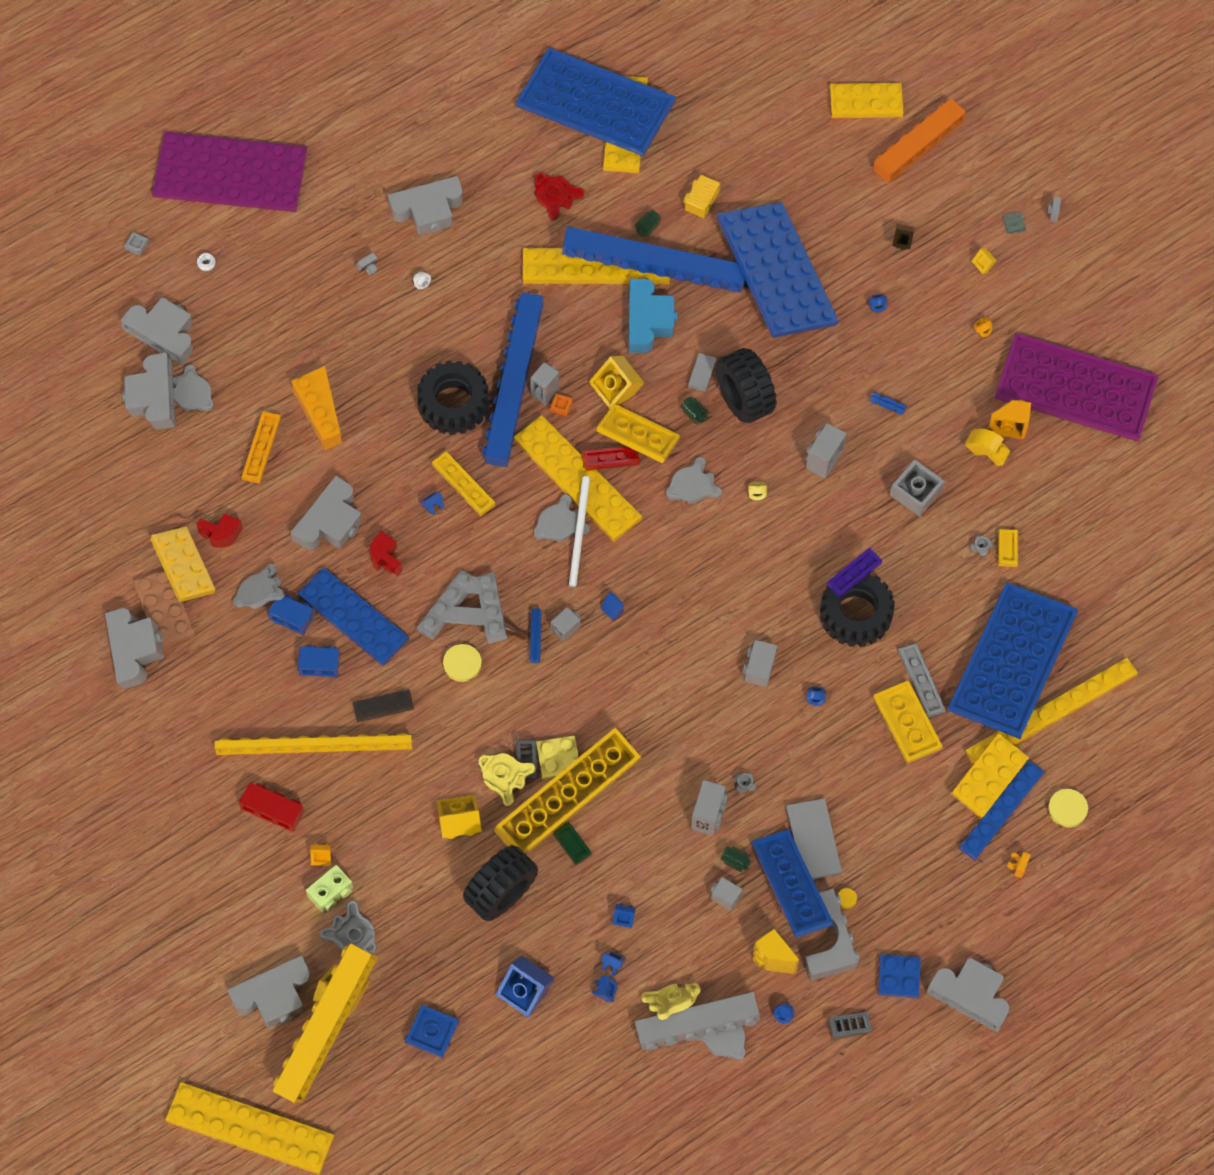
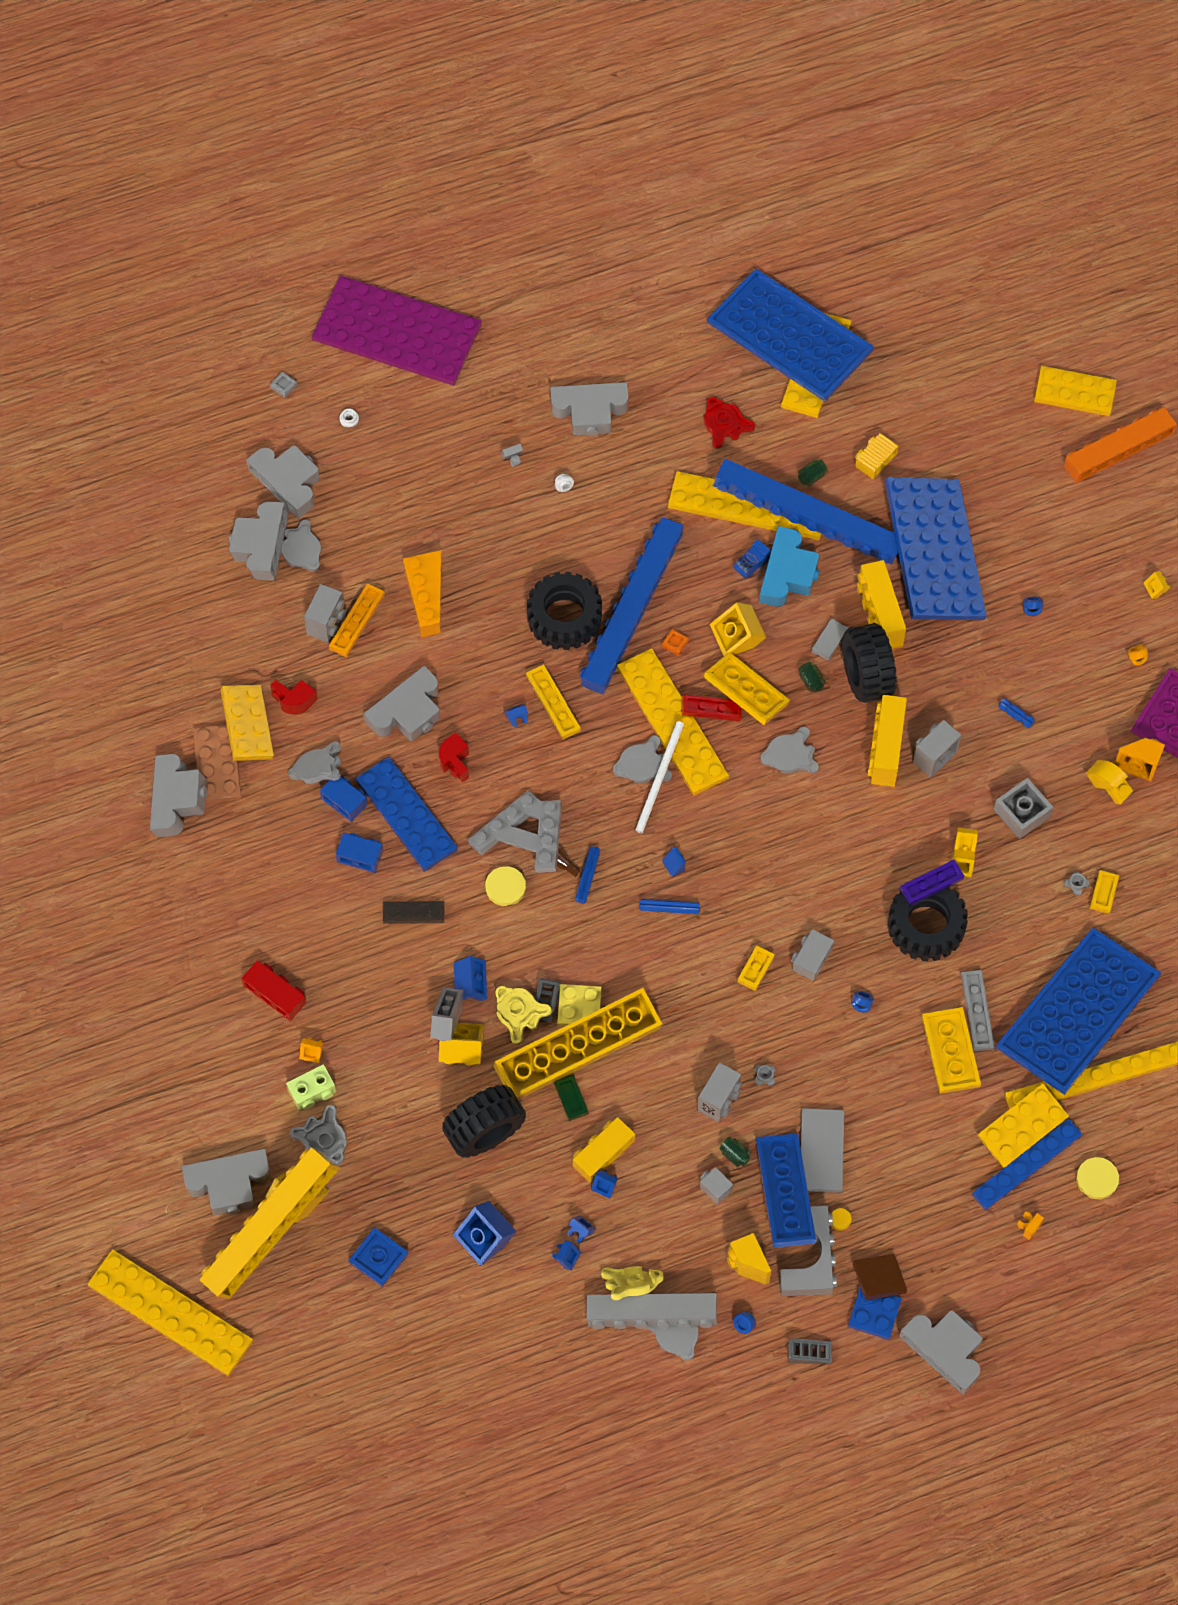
camera: 15 degrees right, 0 degrees up
yellow plate [214,733,412,755] -> none
light grey brick [530,362,559,405] -> none
light grey brick [551,607,581,642] -> none
light yellow tile [748,482,767,501] -> none
dark brown brick [892,223,915,250] -> none
none -> light grey brick [304,584,346,643]
none -> light grey brick [430,987,464,1041]
none -> blue panel [454,956,487,1001]
none -> yellow brick [573,1117,635,1183]
none -> blue axle [639,899,700,914]
none -> blue leg [733,539,771,579]
none -> yellow plate [737,946,775,991]
none -> reddish brown tile [853,1254,907,1301]
none -> yellow brick [856,560,906,649]
none -> yellow brick [868,695,907,787]
none -> yellow brick [953,827,978,877]

